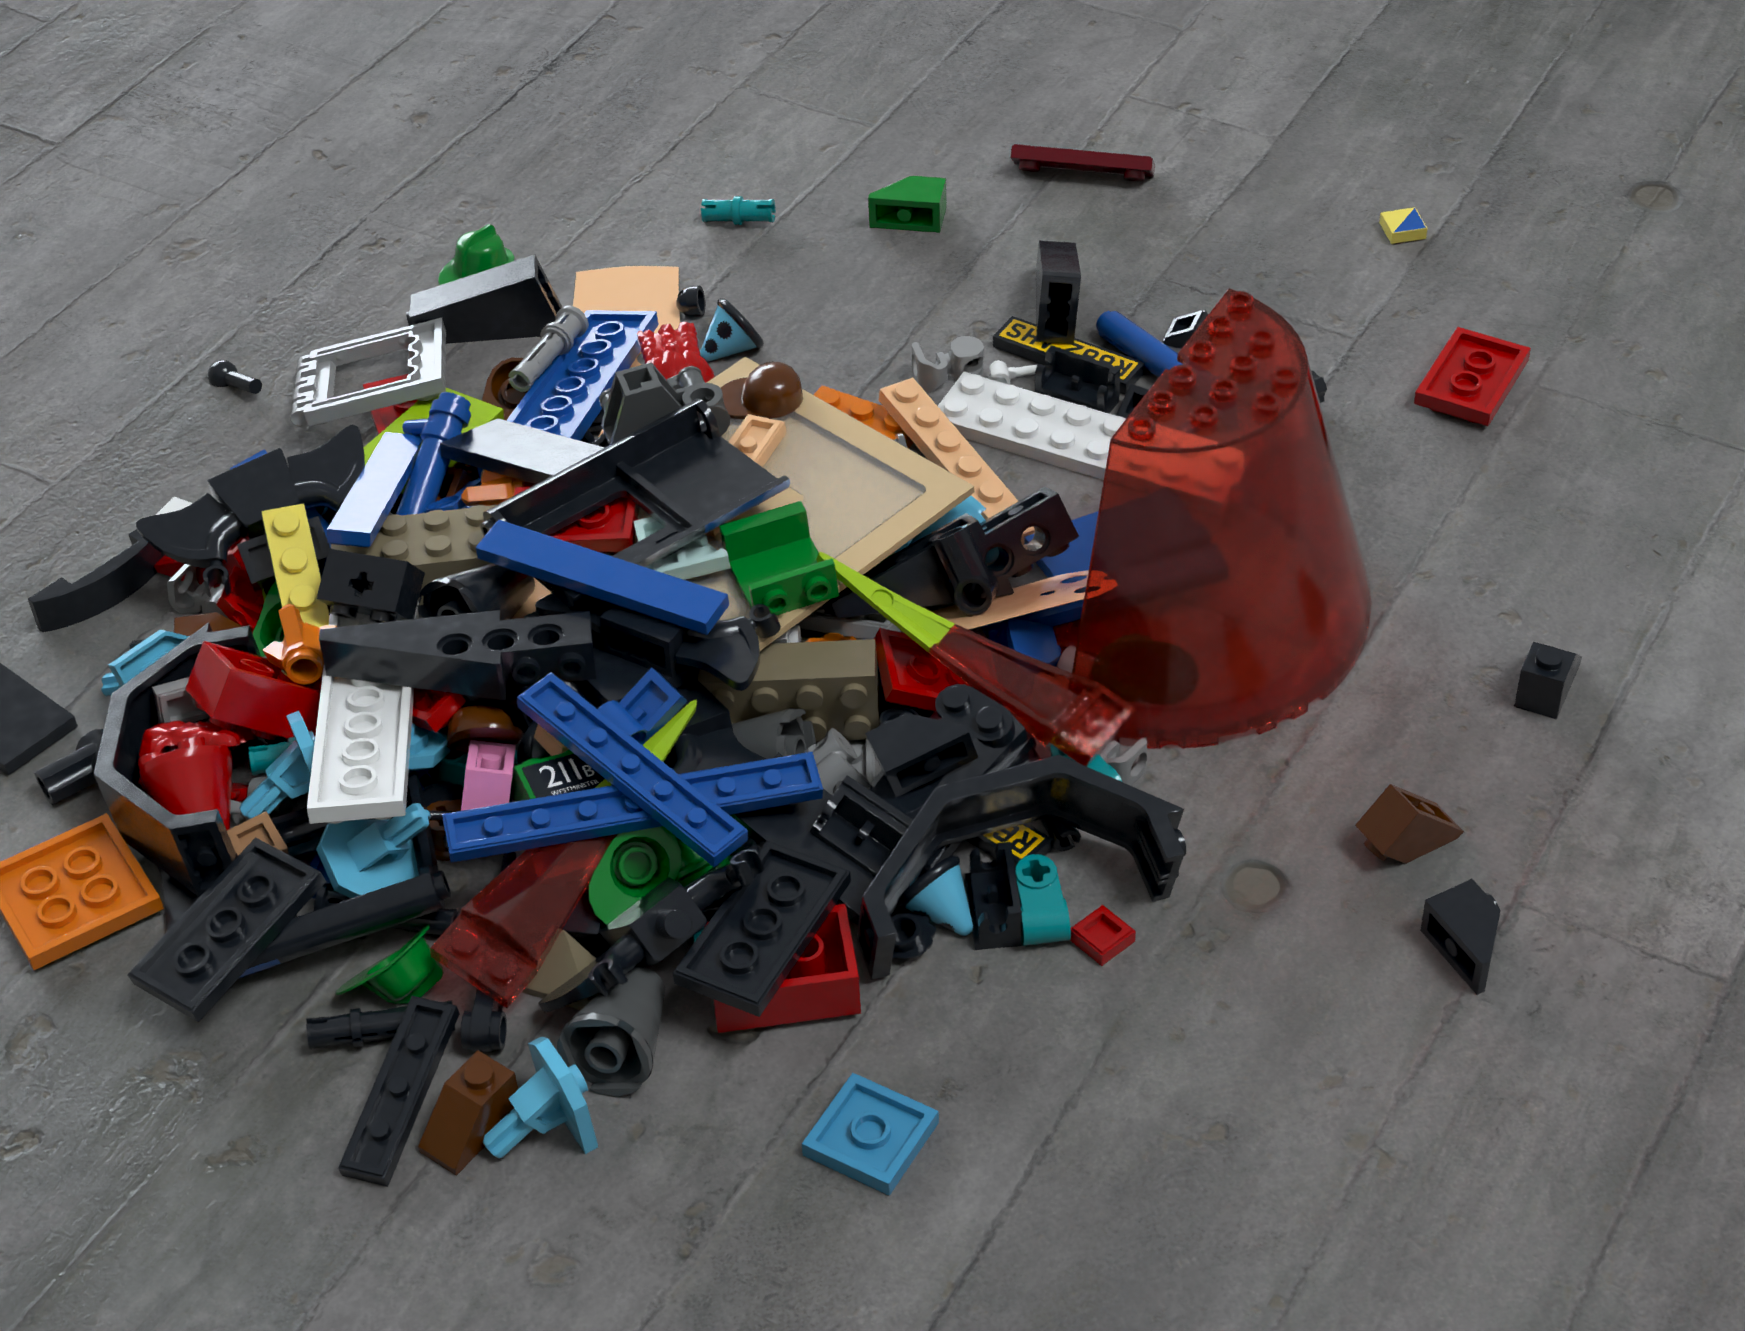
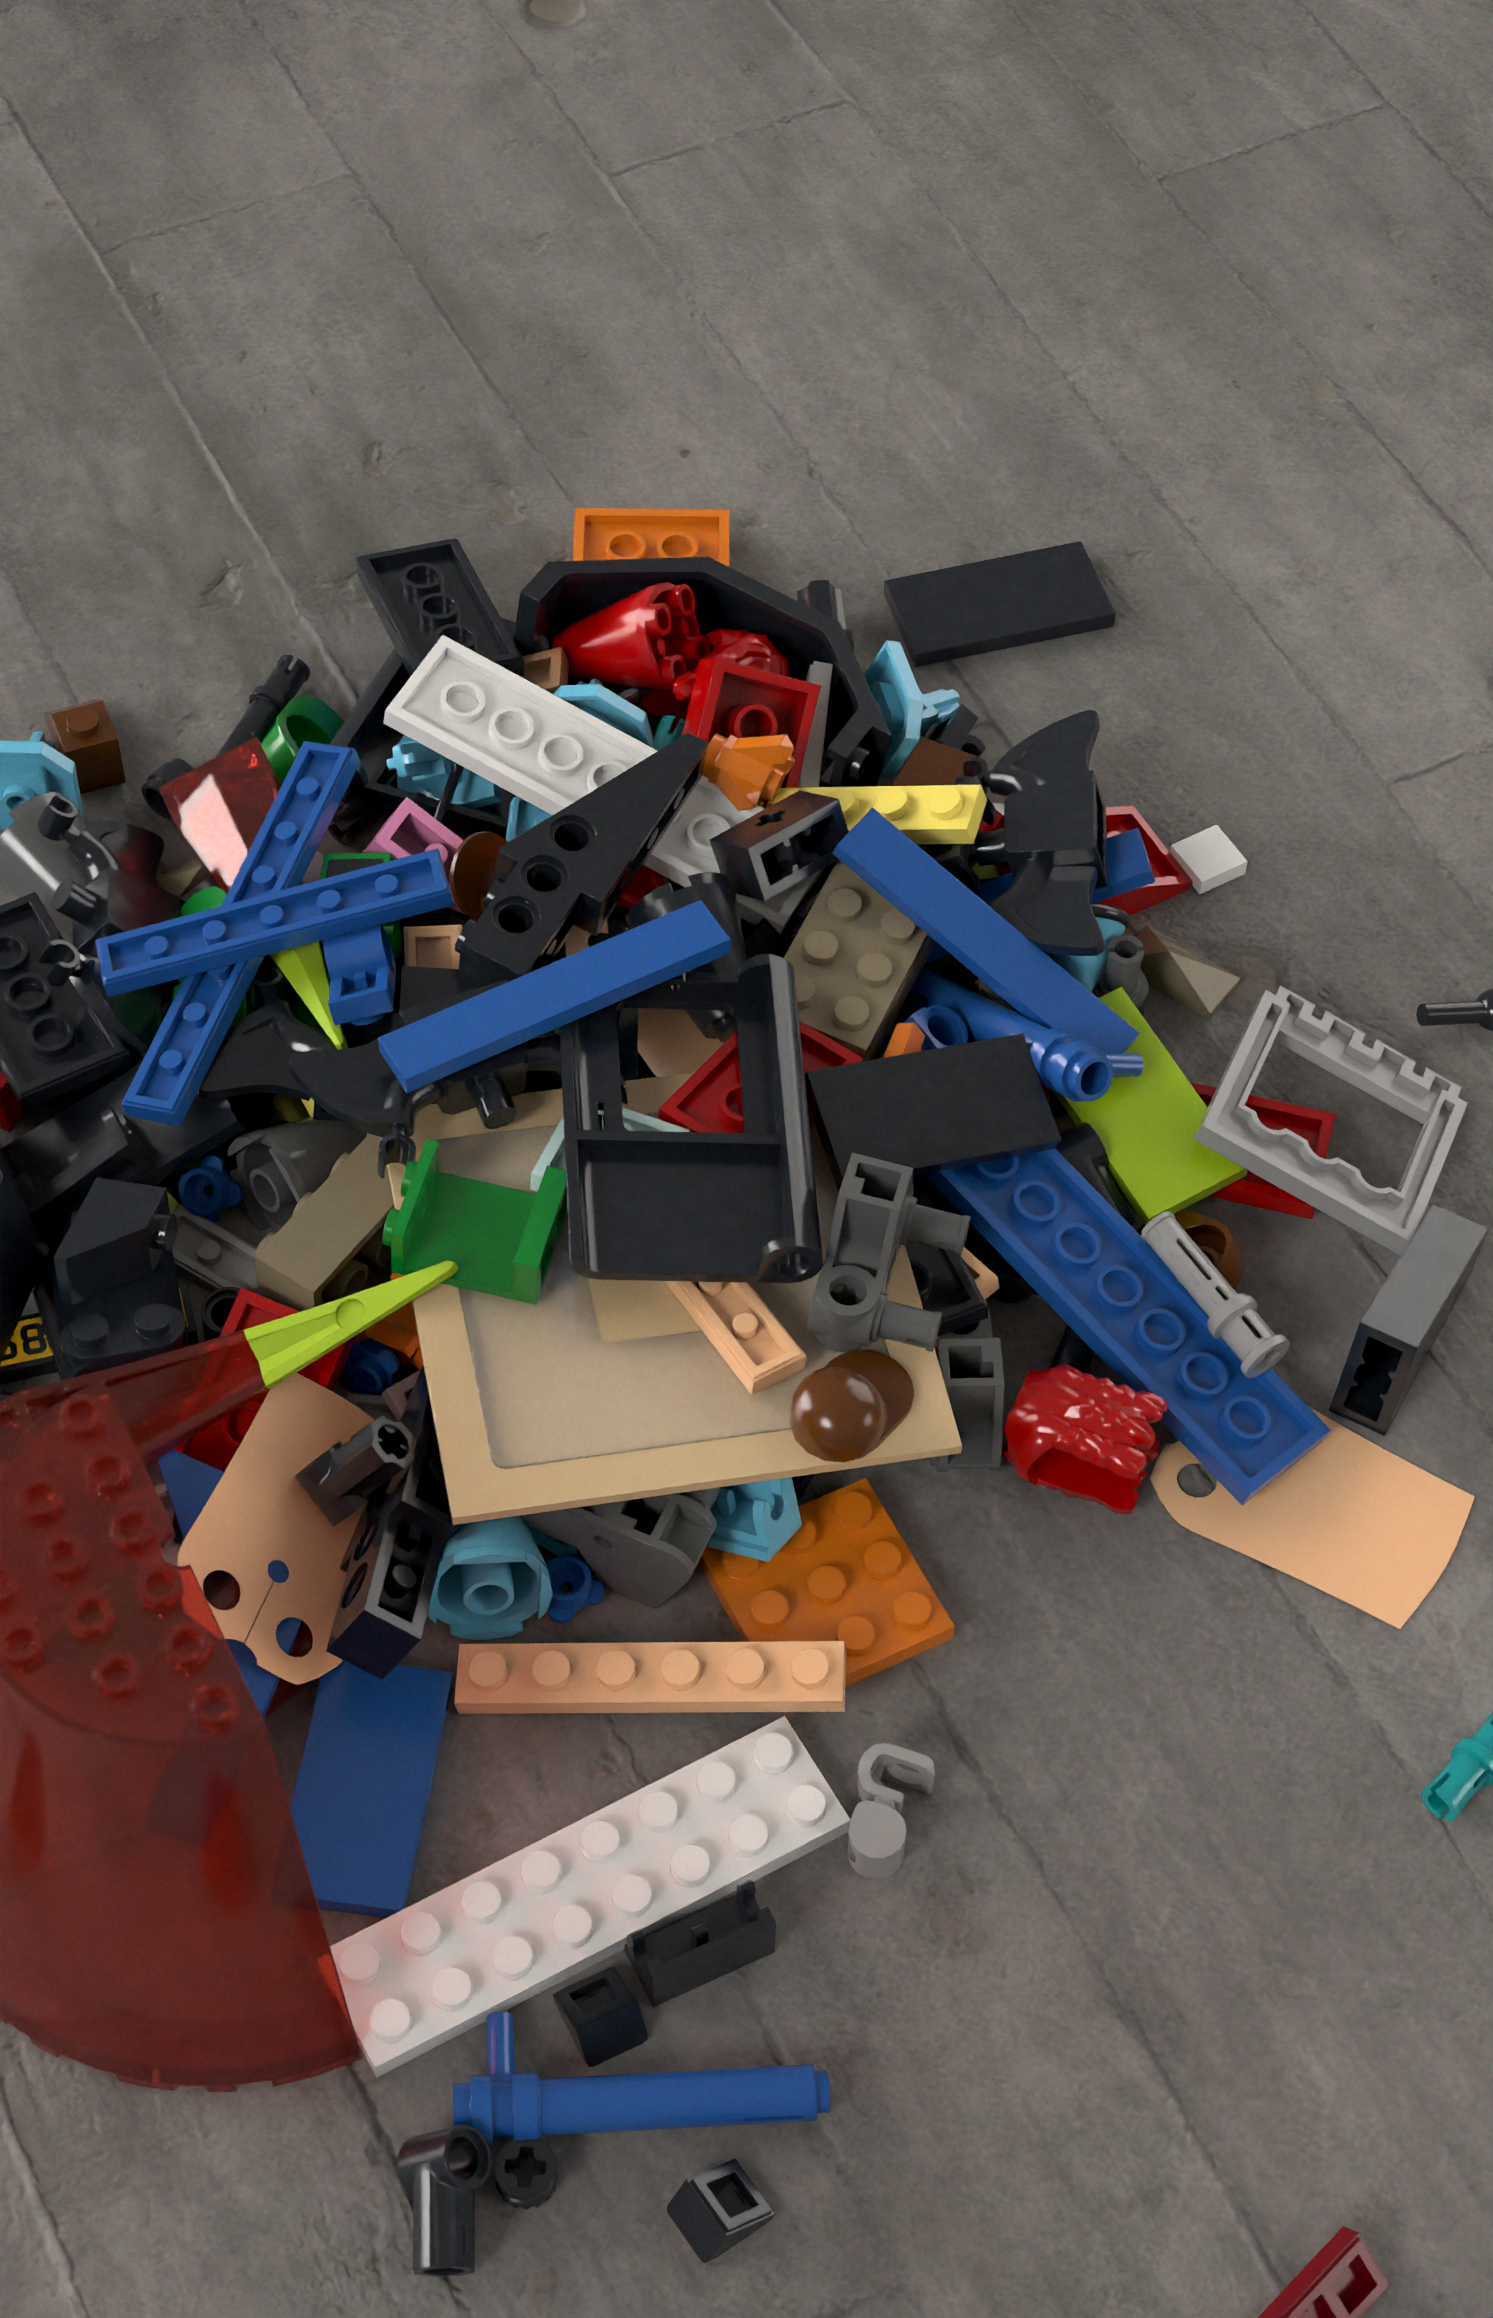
camera: 120 degrees right, 10 degrees up
black slope [28,529,165,632] -> none
black tile [338,996,460,1187] -> none
black hinge [676,285,706,316] -> none
hat [700,298,764,362] -> none
light grey leg [804,728,871,796] -> none
green slope [868,176,947,233] -> none
white hand [988,360,1037,384] -> none
tile [993,316,1145,394] -> none
black slope [1036,240,1081,344] -> none

